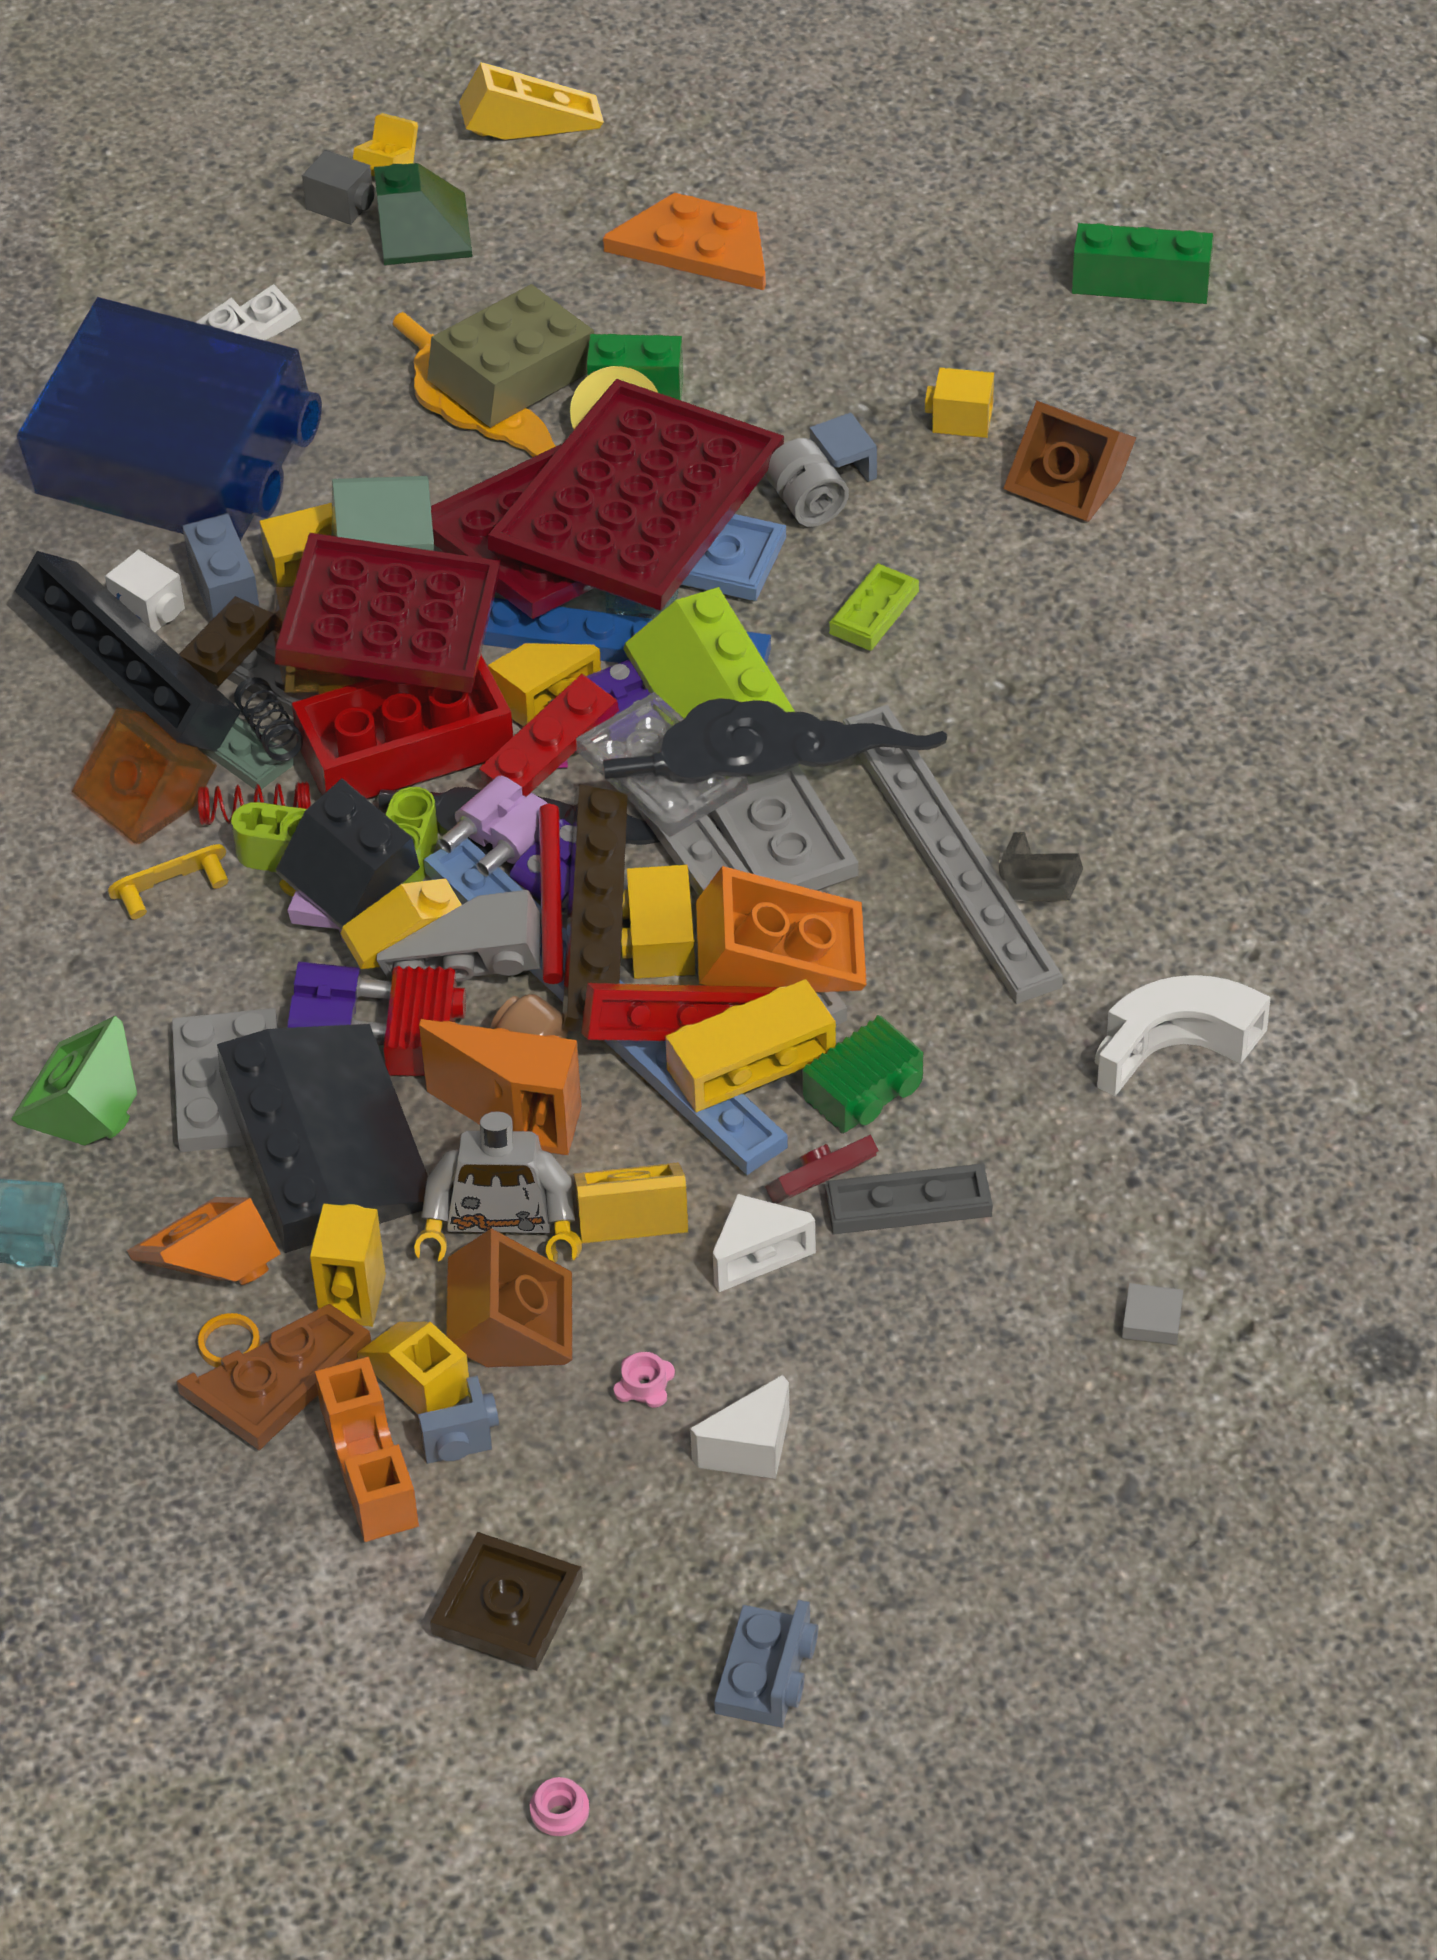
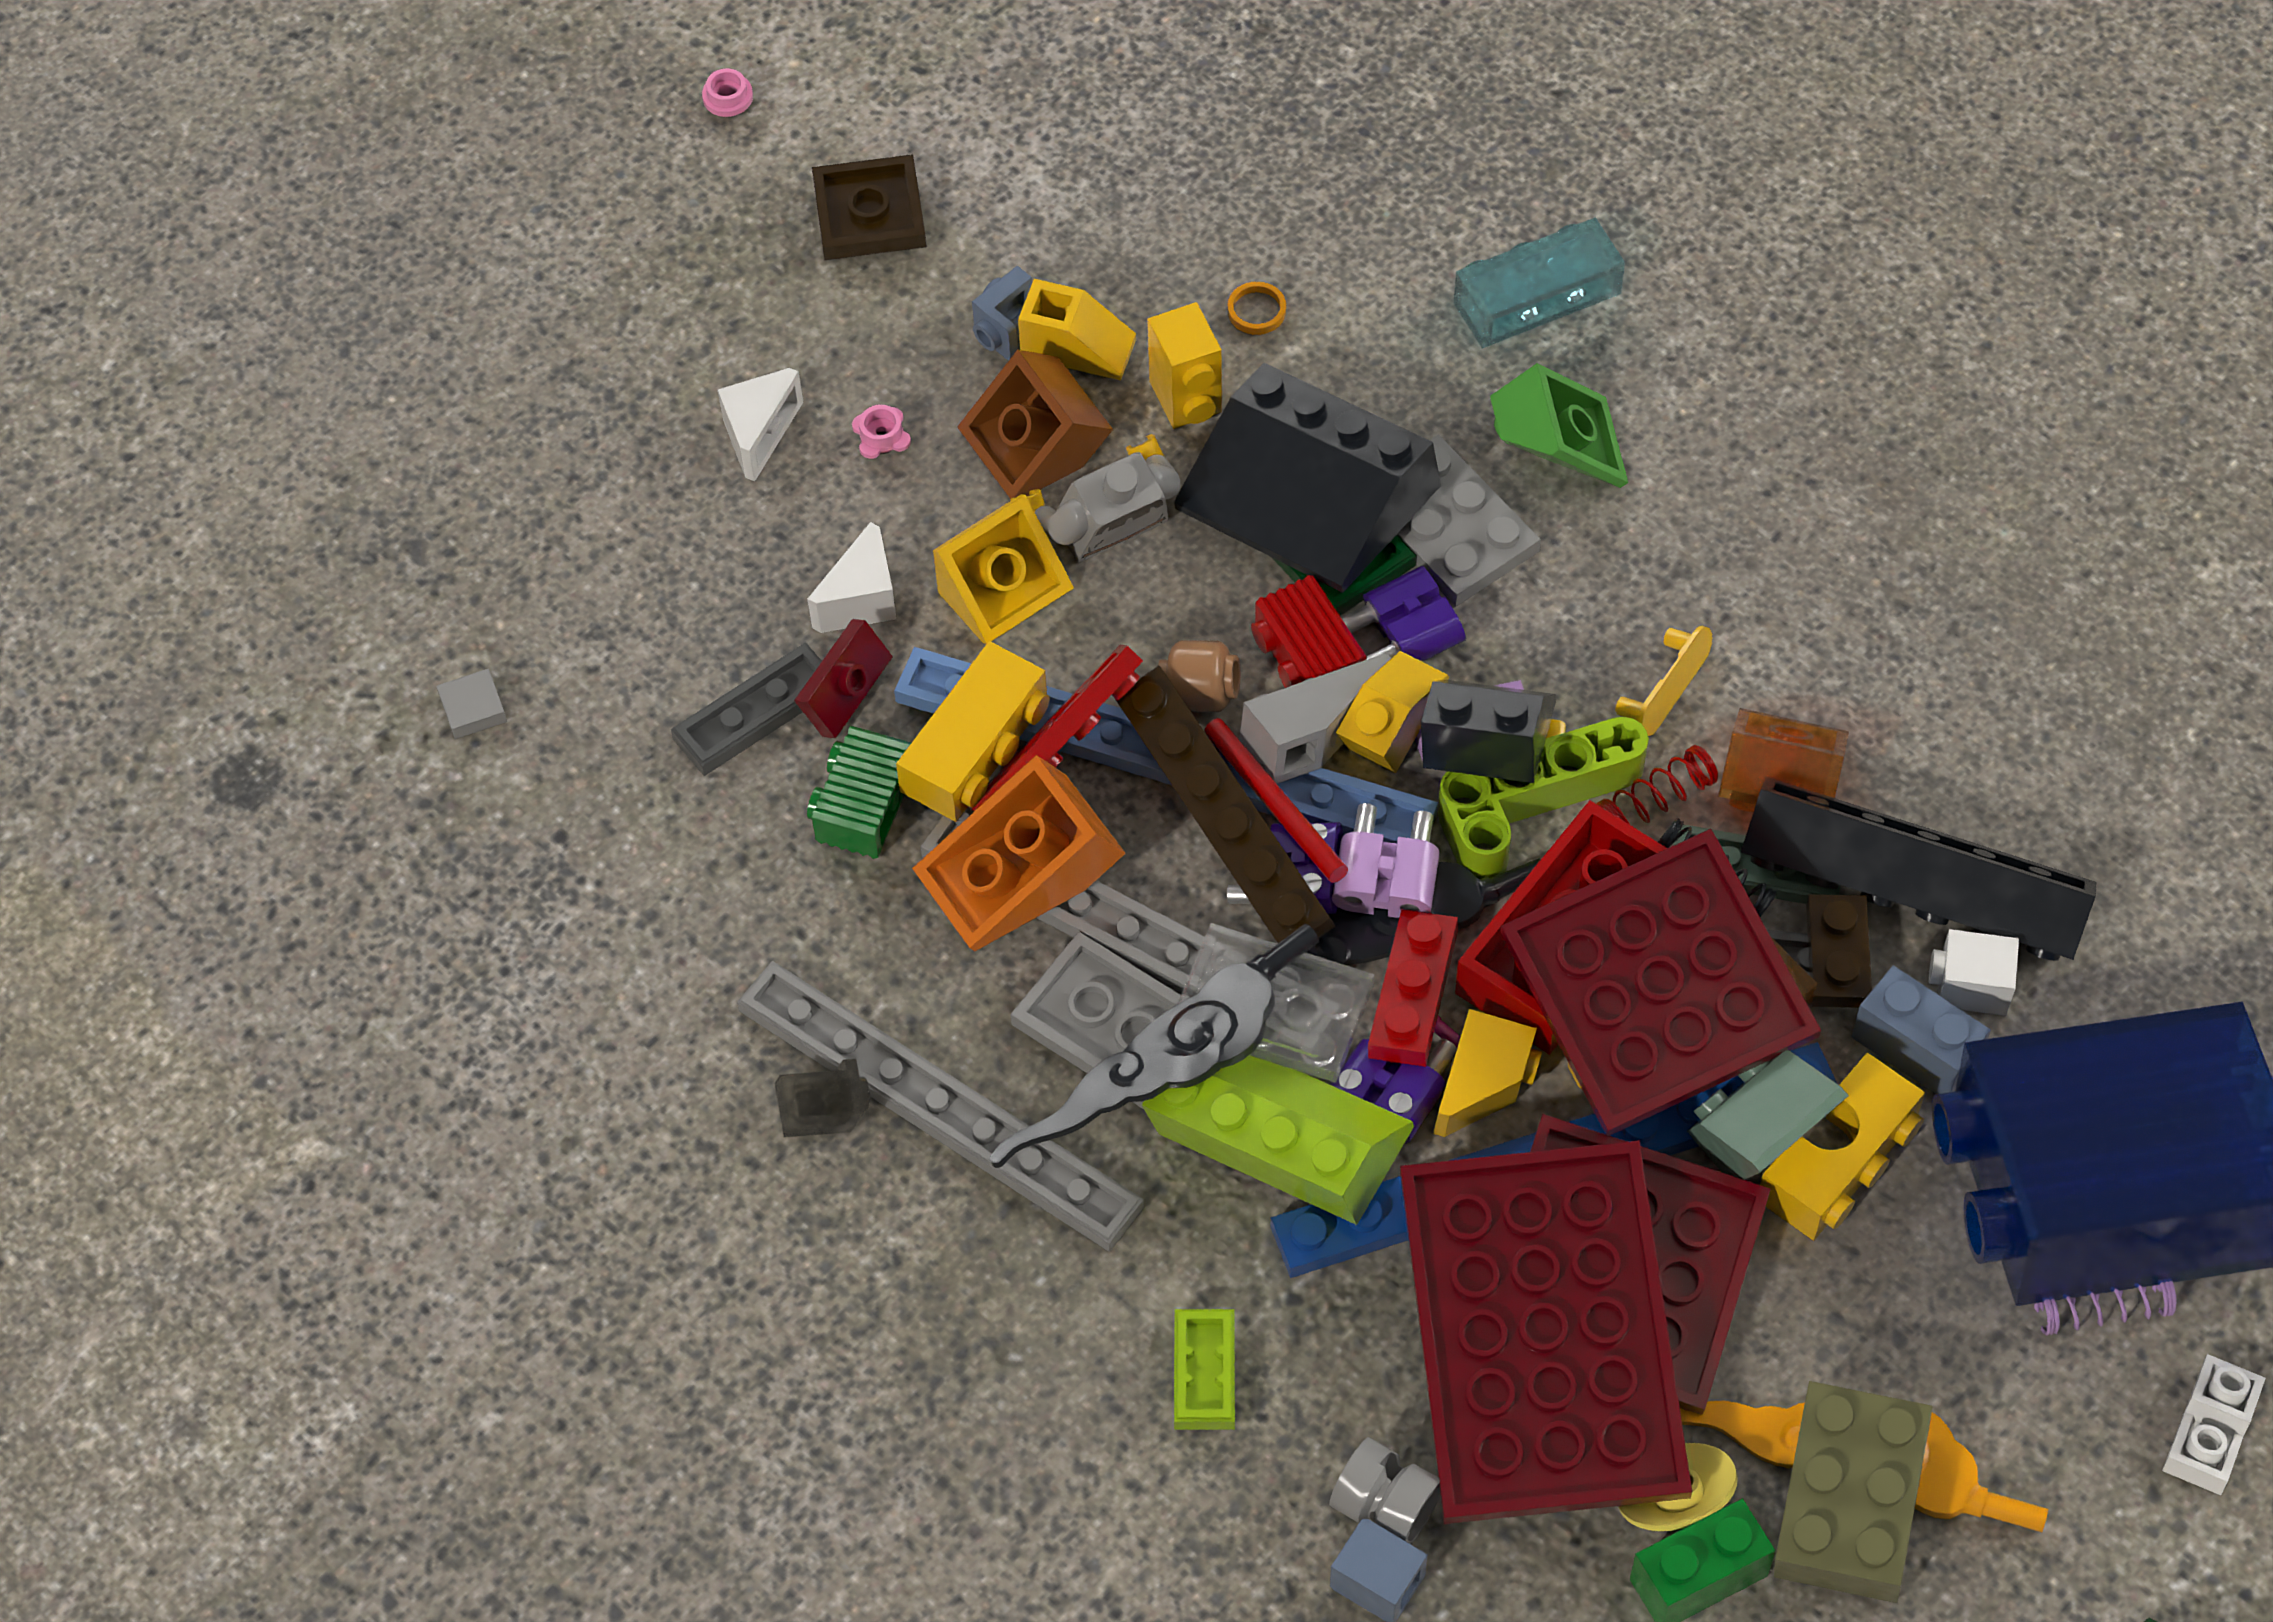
camera: 150 degrees right, 10 degrees up
orange slope [127,1197,281,1285] -> none
dark orange wing [176,1304,371,1451] -> none
orange arch [315,1356,419,1542] -> none
orange slope [419,1019,582,1155] -> none
yellow brick [621,864,695,979] -> none
medium blue plate [682,514,786,601] -> none
sand blue bracket [714,1600,819,1728] -> none
white arch [1095,975,1271,1096] -> none

